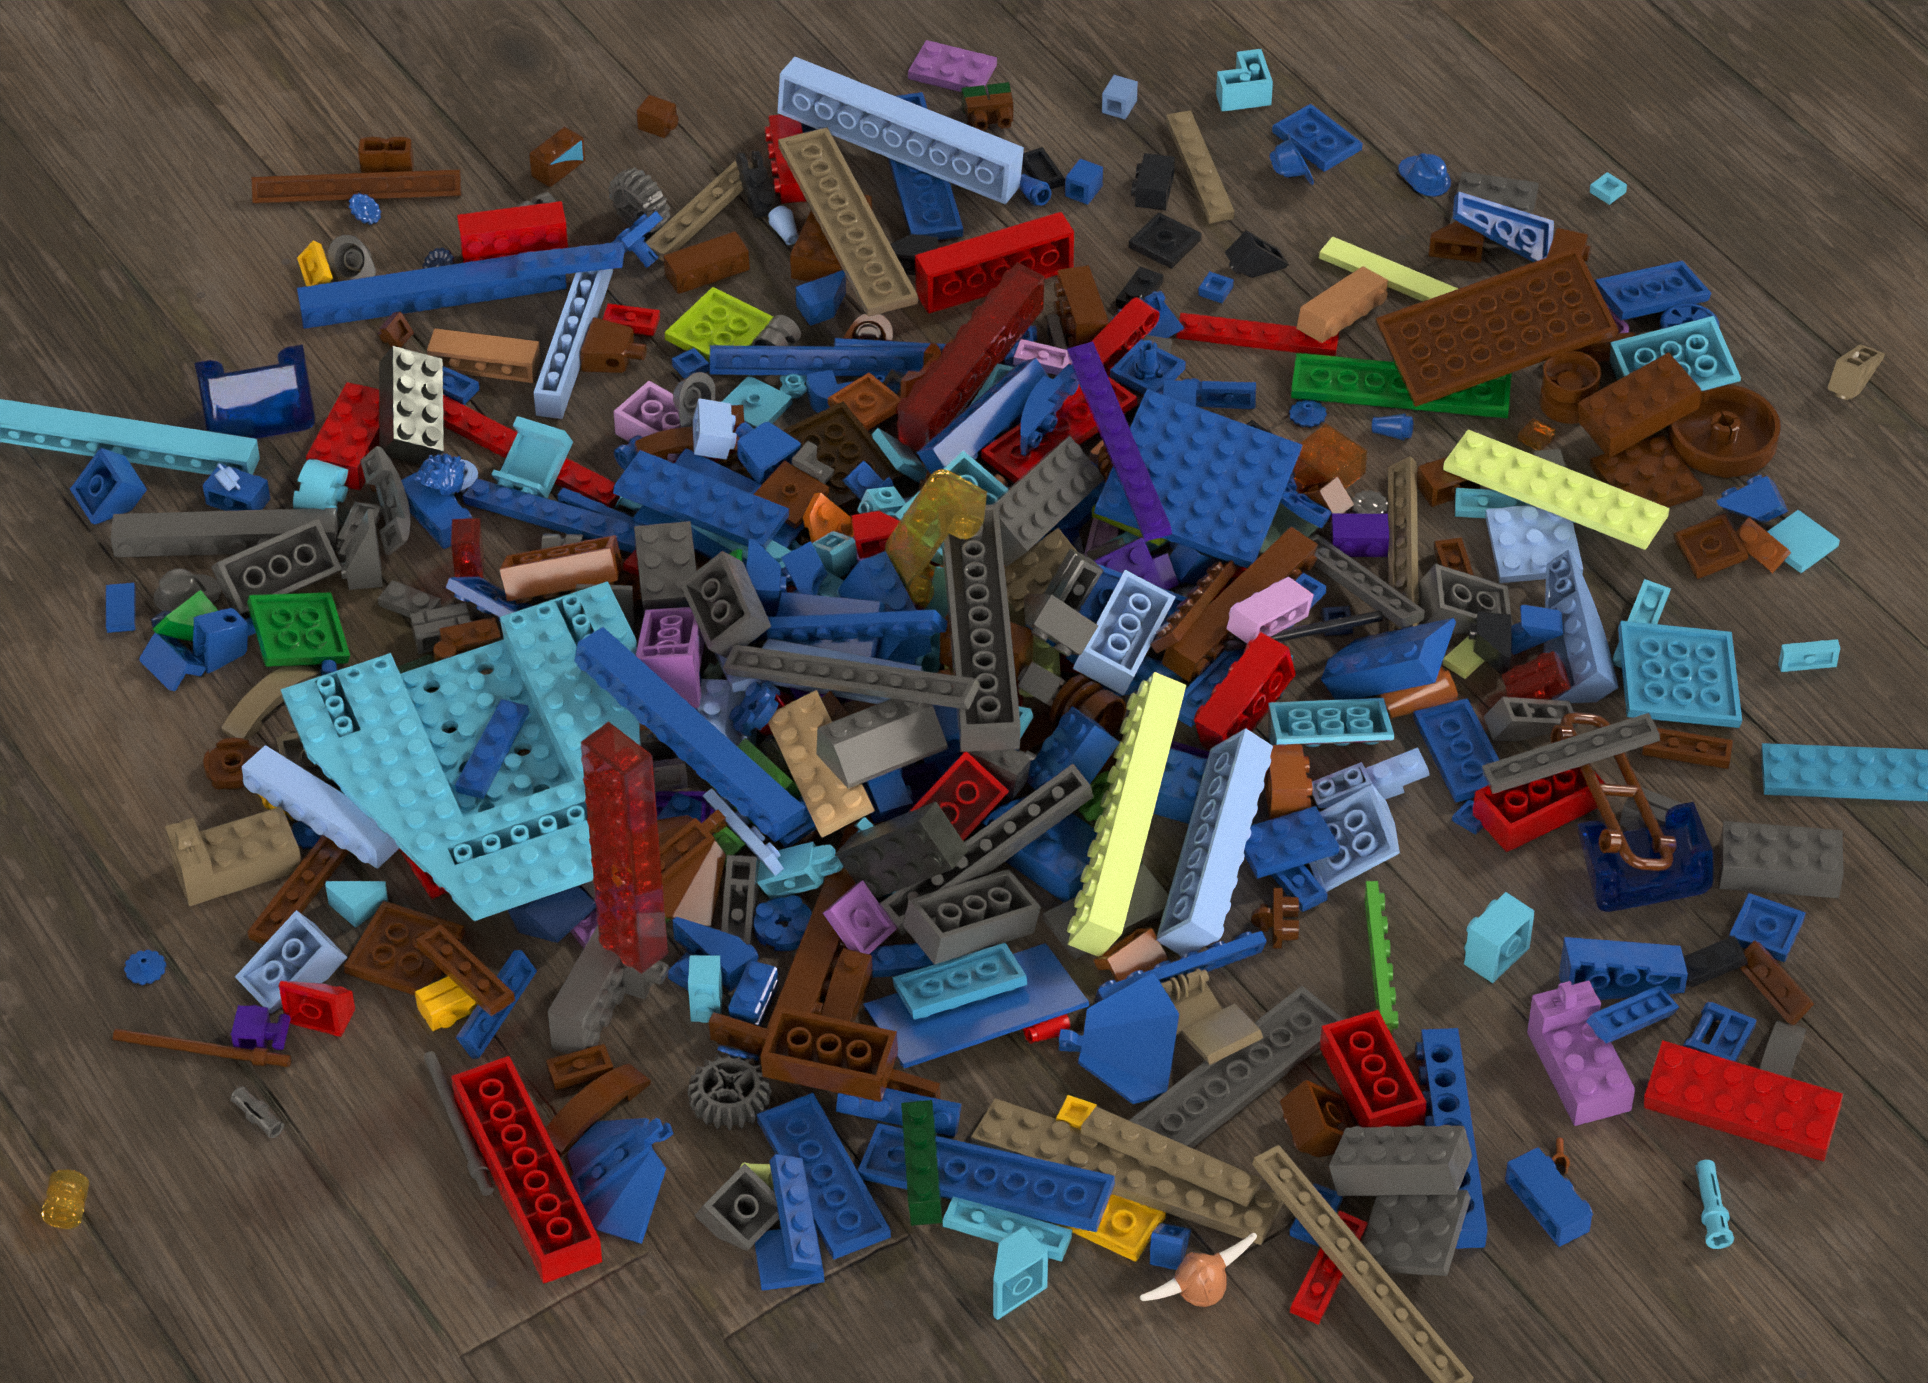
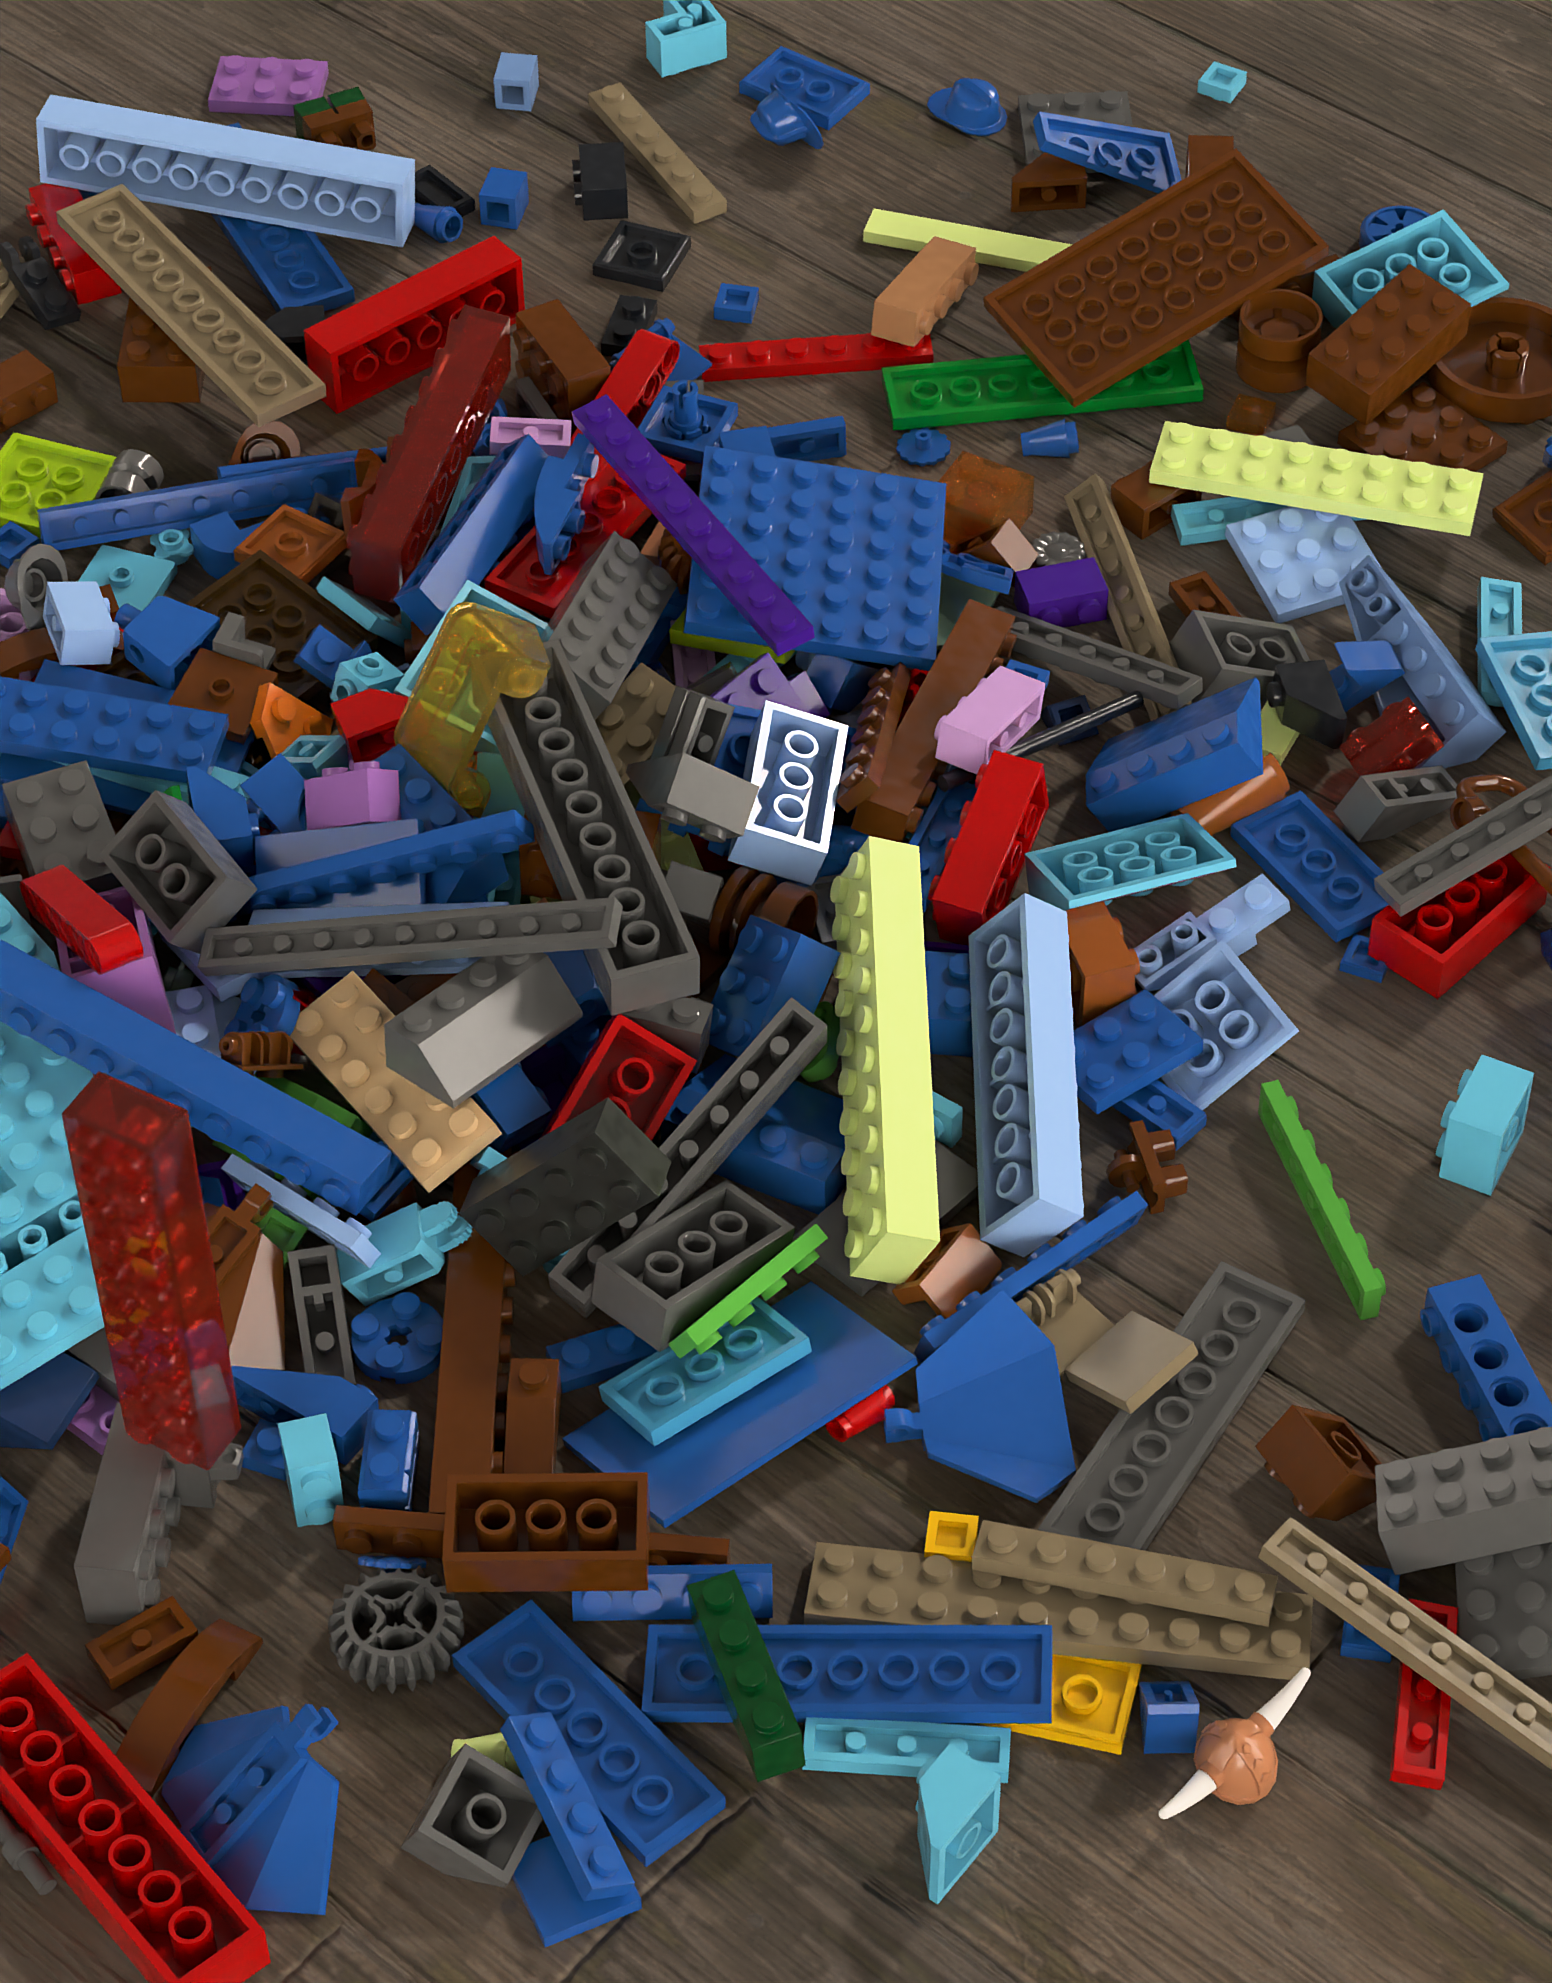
camera: 15 degrees left, 0 degrees up
light blue cone [769,206,799,245] -> none
blue slope [795,270,846,326] -> none
medium lavender plate [823,880,897,954] -> none
black slope [1225,230,1289,278] -> none
red brick [1320,1010,1427,1127] -> none
blue plate [1595,261,1711,320] -> none
none -> red beam [20,864,144,975]
none -> reddish brown hinge [219,1031,303,1078]
none -> medium lavender brick [304,761,401,830]
none -> bright green plate [668,1223,828,1359]
none -> medium azure plate [932,1091,963,1148]

